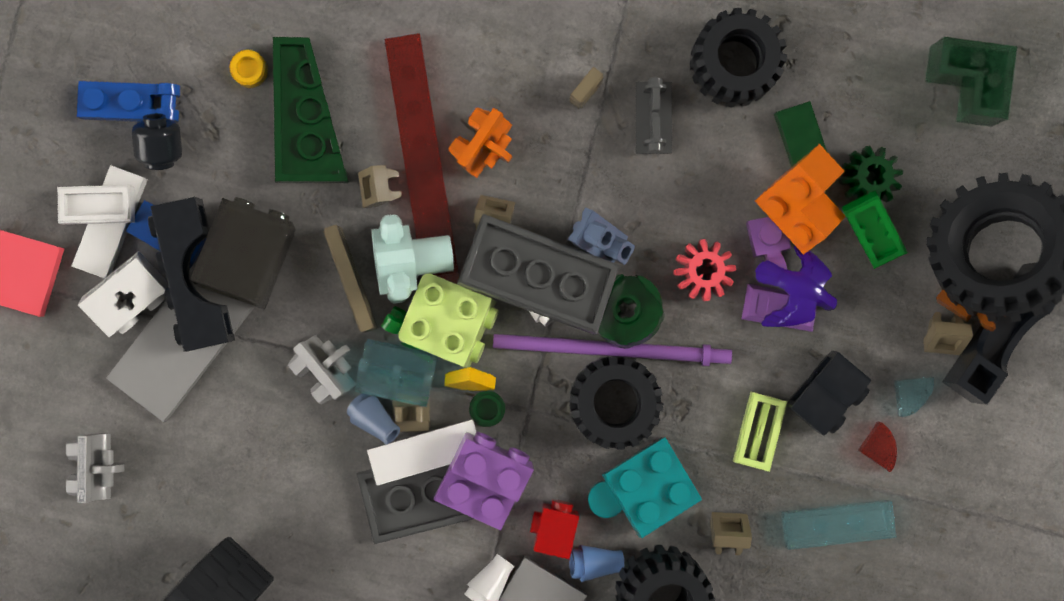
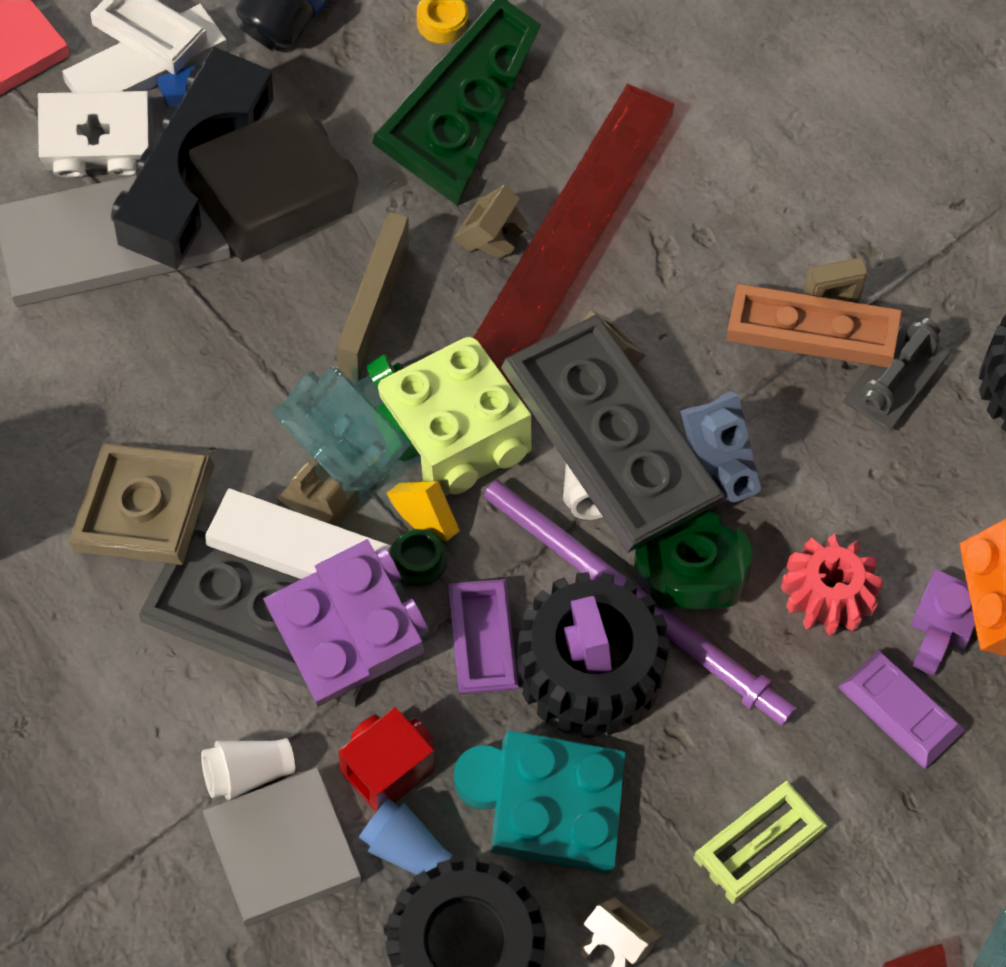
camera: 35 degrees right, 25 degrees down
light grey hips [288,335,357,404] -> none
sand blue cone [347,393,400,444] -> none
light aqua piece [371,215,454,304] -> none
orange hips [449,107,513,178] -> none
dark purple animal [755,245,837,327] -> none
black brick [787,350,872,436] -> none
none -> dark tan tile [69,443,214,565]
none -> medium lavender tile [448,579,518,695]
none -> medium lavender plate [564,596,612,674]
none -> nougat plate [727,284,902,368]

